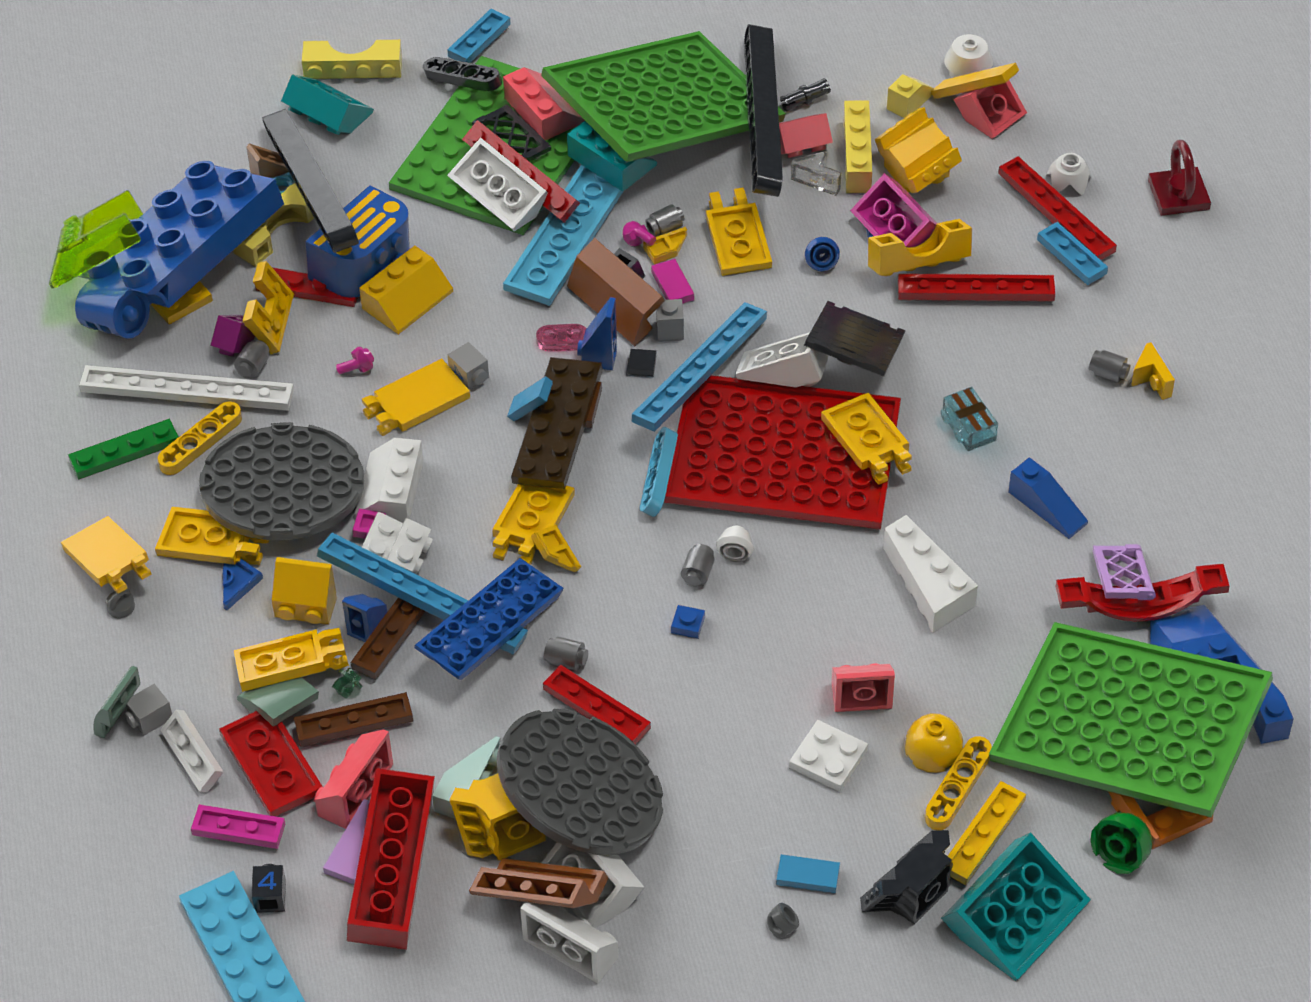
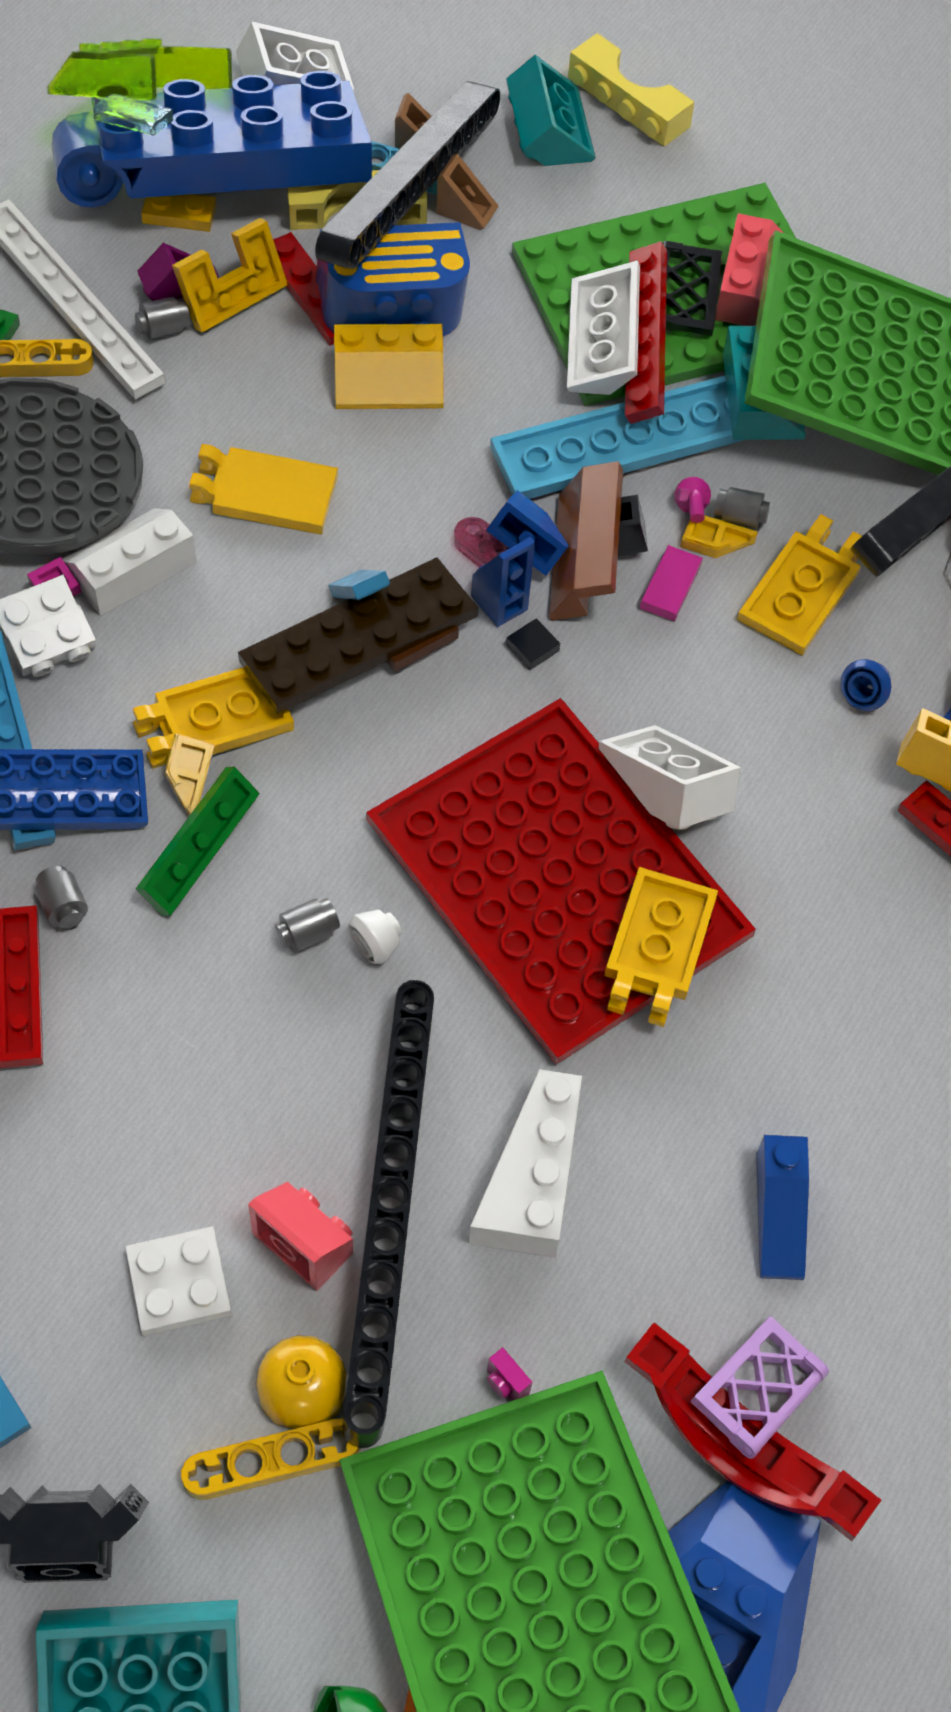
camera: 40 degrees right, 10 degrees up
dark pink plate [336,346,374,374] -> none
black beam [423,57,503,91] -> none
dark azure plate [447,8,511,63] -> none
light grey brick [447,342,489,390] -> none
dark azure plate [632,302,767,432] -> none
medium azure beam [640,427,678,517] -> none
light grey brick [656,299,684,341] -> none
blue plate [671,605,705,639] -> none
black door [804,301,906,376] -> none
clear light blue brick [941,387,998,451] -> none
yellow plate [948,781,1026,885] -> none
none -> clear light blue tile [93,93,173,136]
none -> green plate [135,766,260,916]
none -> white slope [236,22,355,92]
none -> black beam [342,980,434,1448]
none -> medium nougat slope [436,153,499,230]
none -> blue slope [486,490,569,576]
none -> dark pink plate [487,1347,533,1401]

